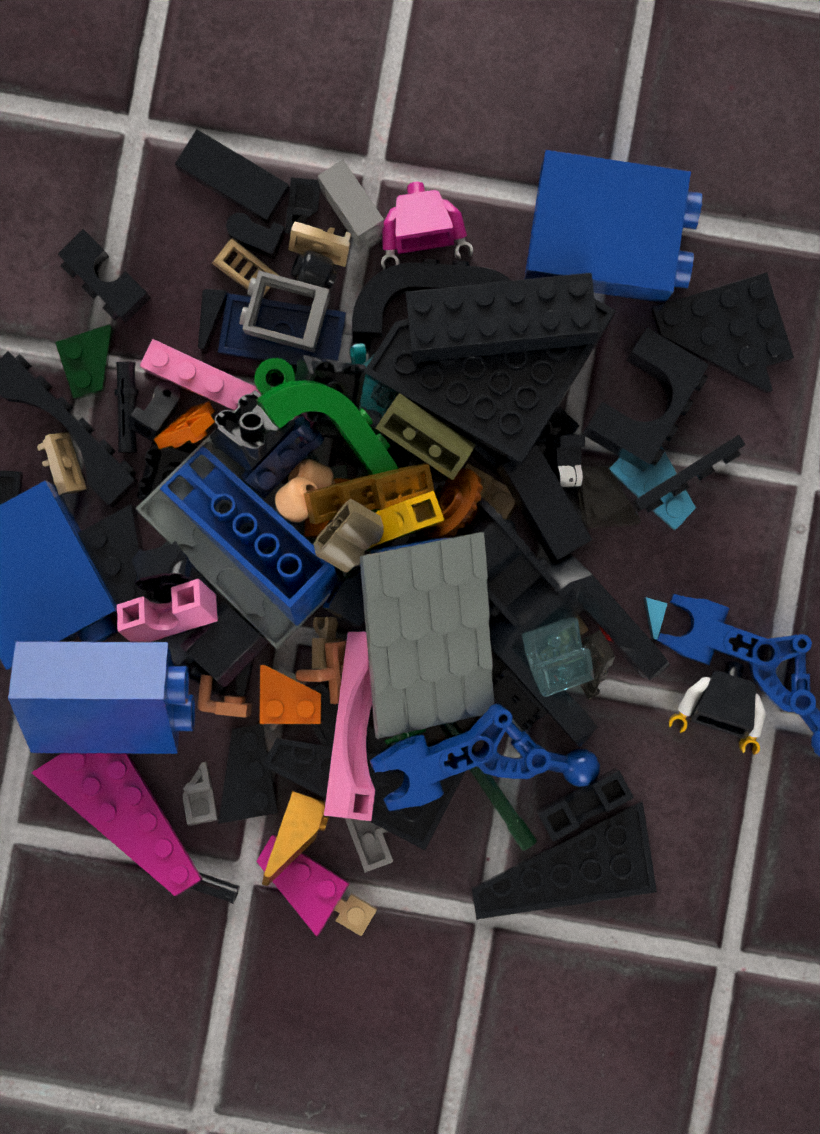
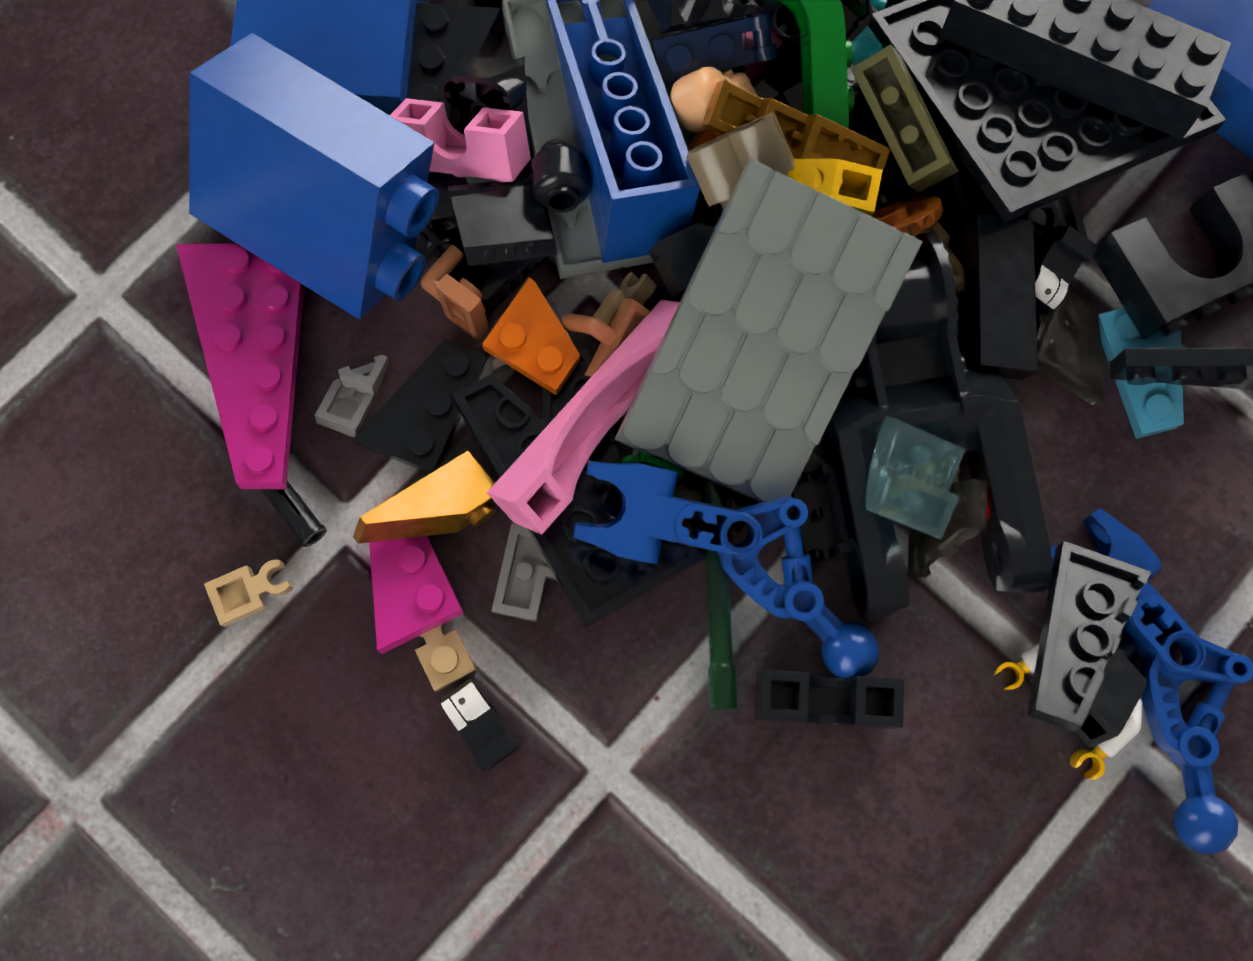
camera: 30 degrees right, 10 degrees down
black wing [472,801,657,920] -> none
medium azure piece [644,597,668,640] -> none
none -> tan plate [204,560,294,627]
none -> black leg [439,678,521,772]
none -> black head [531,144,590,213]
none -> wing [1027,541,1151,731]

